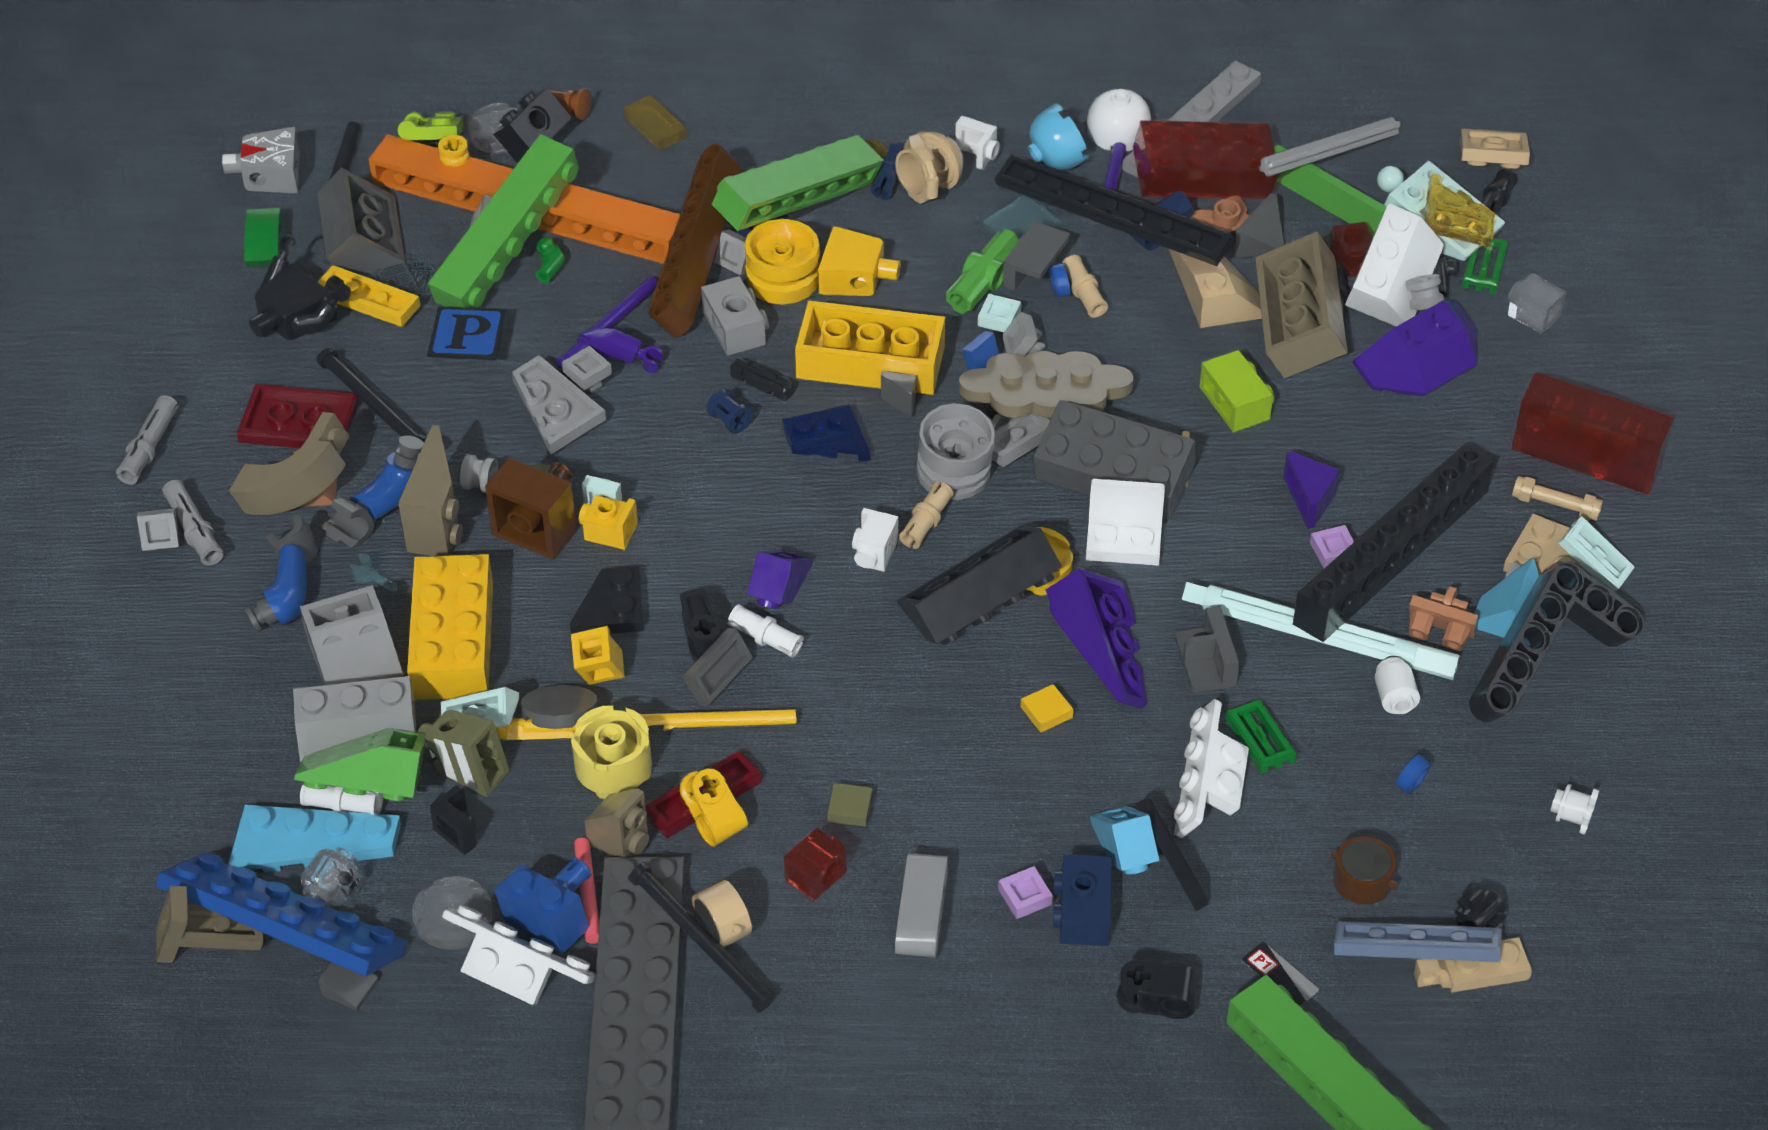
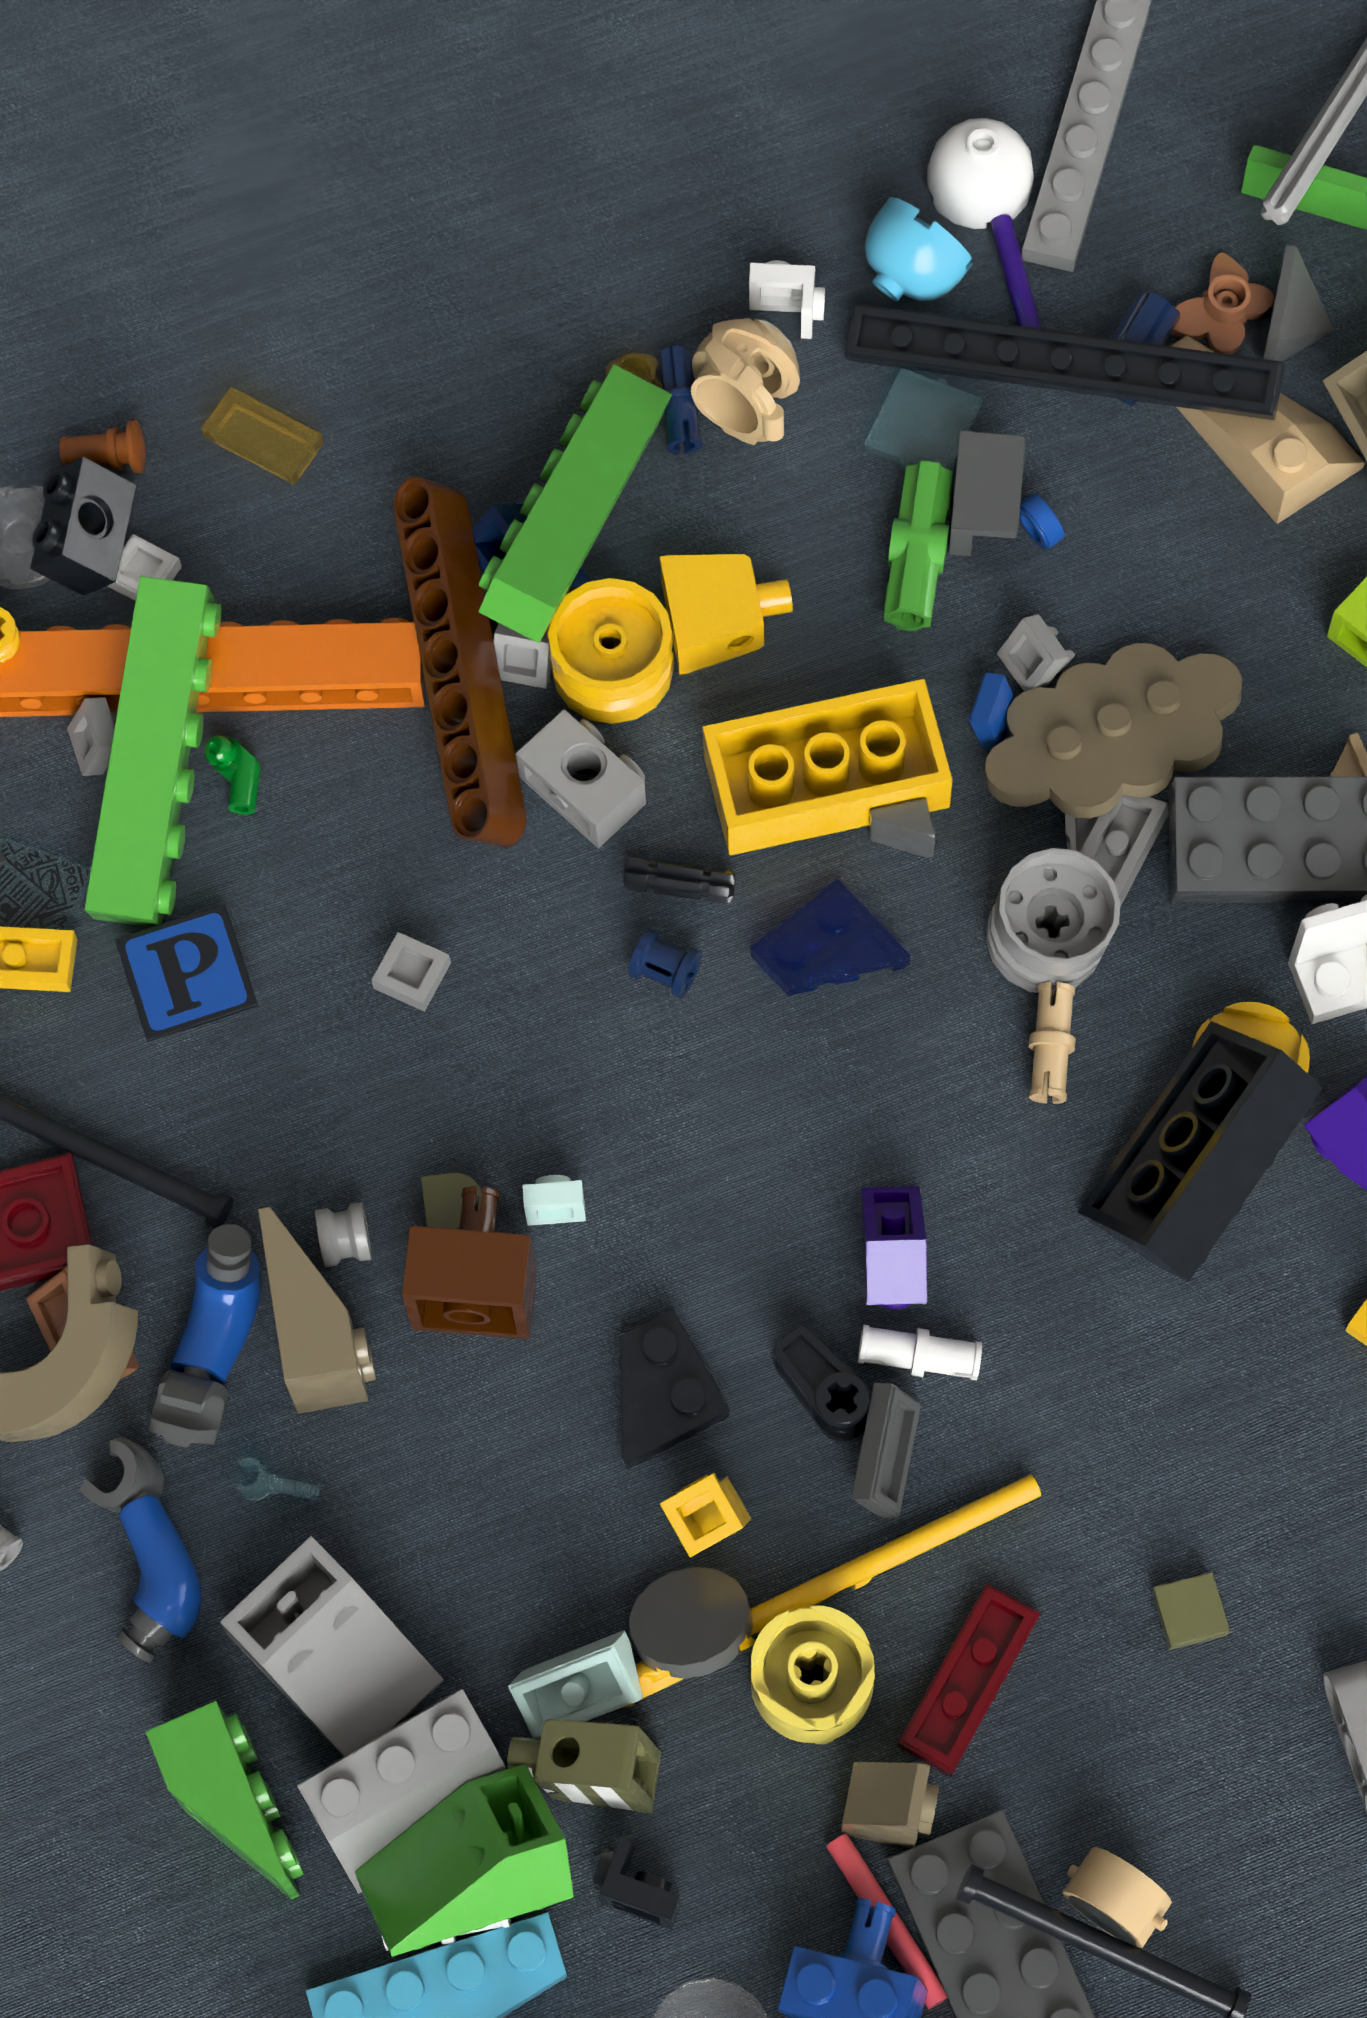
camera: 20 degrees left, 20 degrees up
yellow brick [407,554,493,700] -> none
light grey wing [512,355,606,454] -> none
dark purple arm [556,328,663,375] -> none
yellow brick [579,495,638,550] -> none
dark purple bar [590,276,658,329] -> none
yellow piece [680,769,748,847] -> none
clear red brick [784,828,847,901] -> none
white brick [852,508,898,572] -> none
light aqua plate [978,294,1021,332] -> none
tan pin [1062,255,1108,318] -> none
clear red brick [1133,120,1278,199] -> none
none -> bright green slope [145,1701,304,1900]

